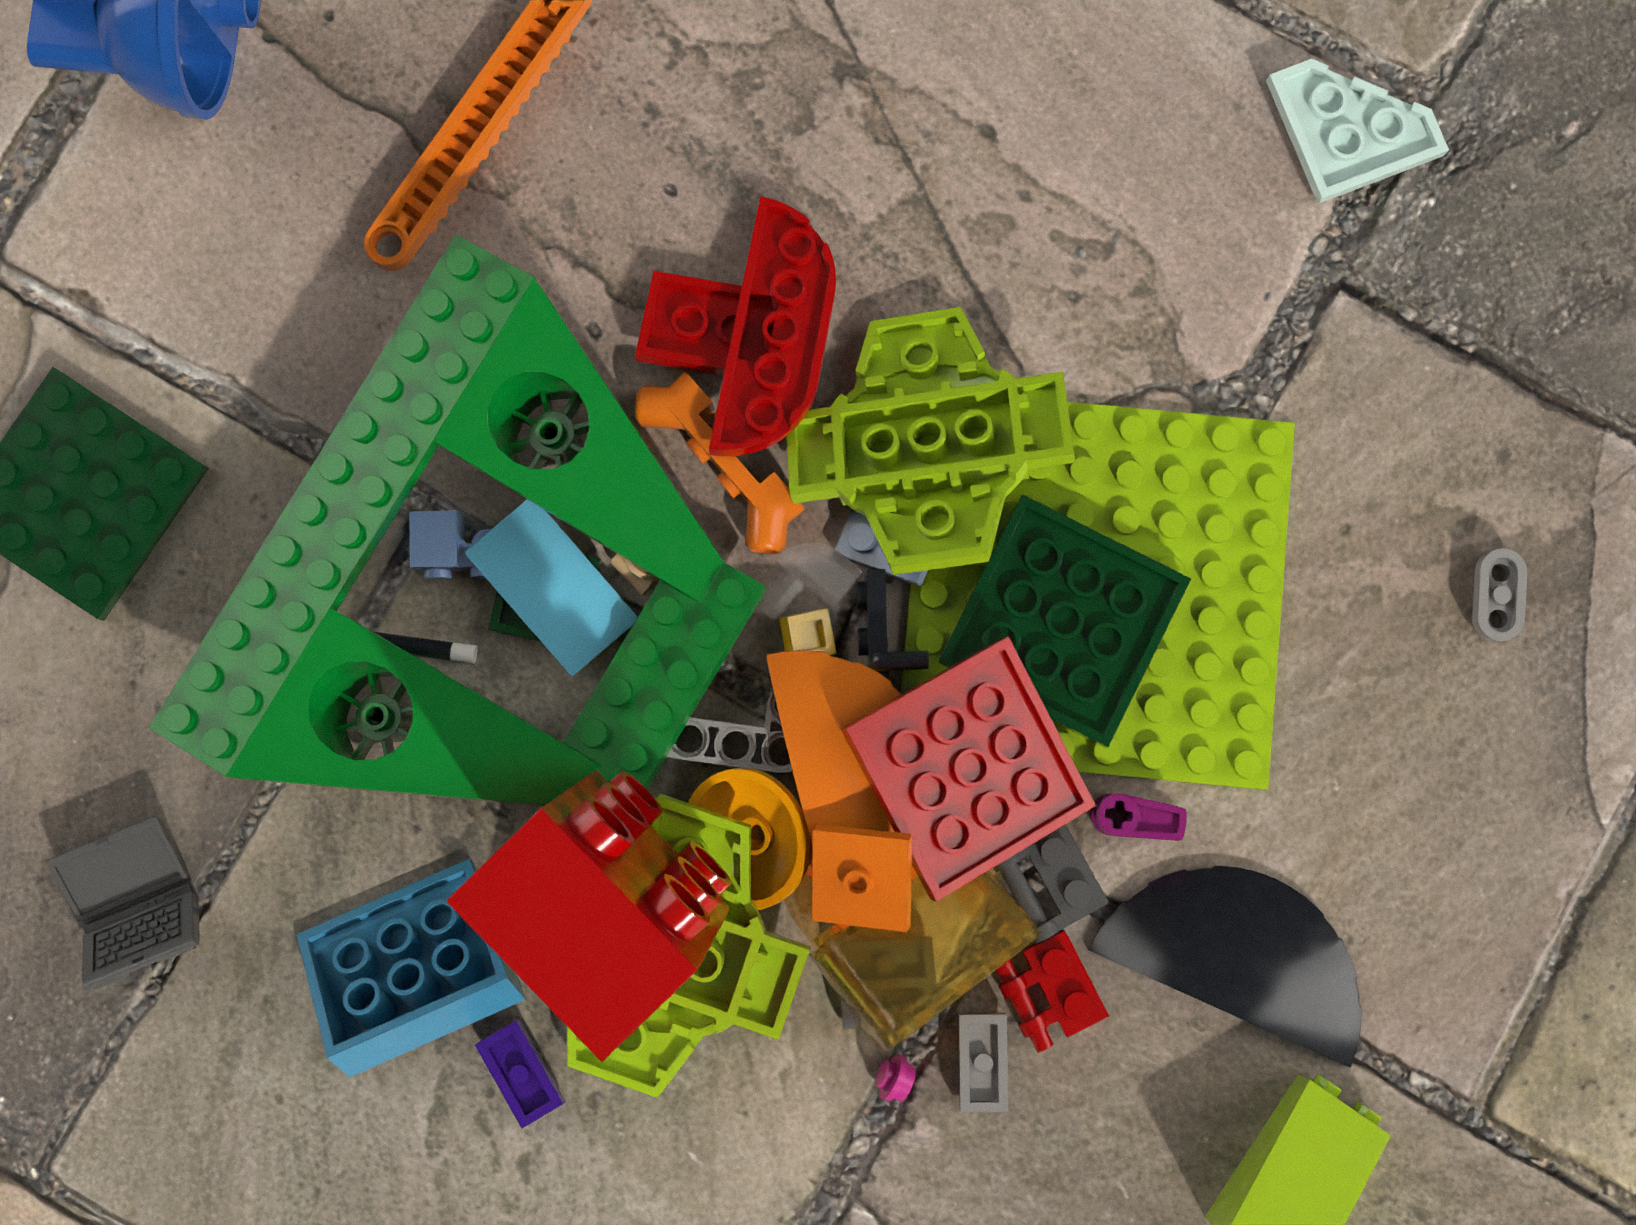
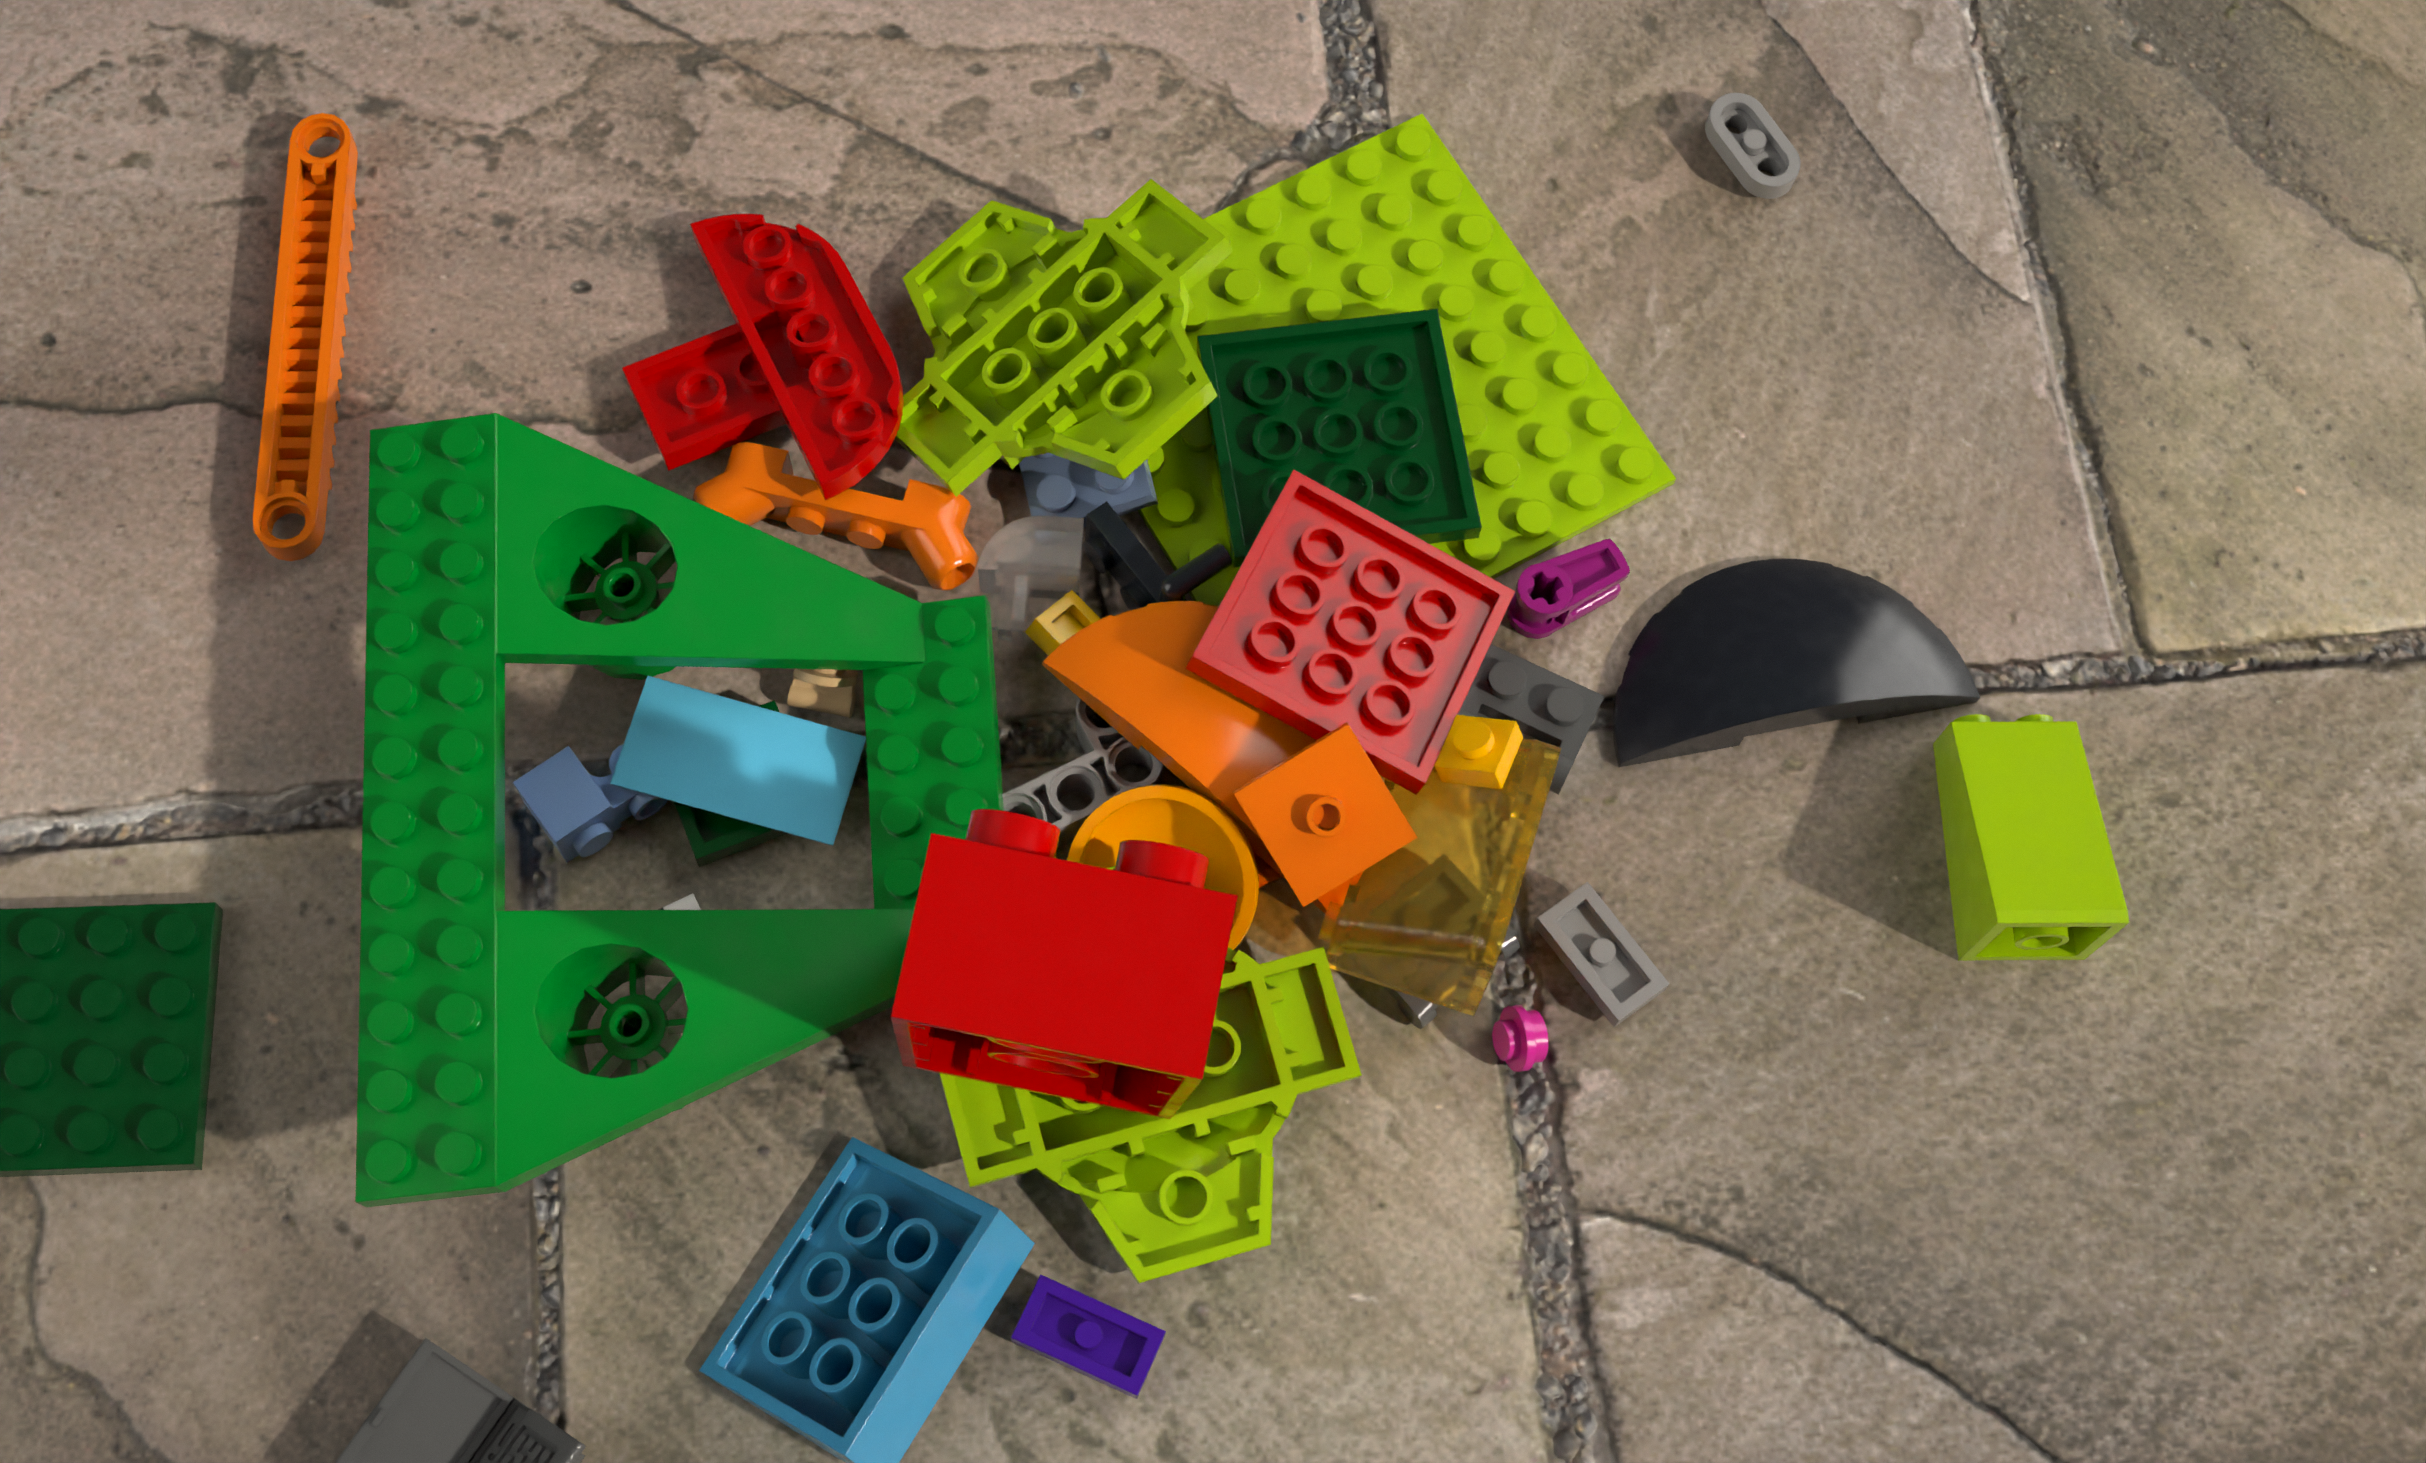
camera: 45 degrees left, 15 degrees down
red plate [994,929,1109,1053] -> none
none -> yellow plate [1434,715,1523,789]

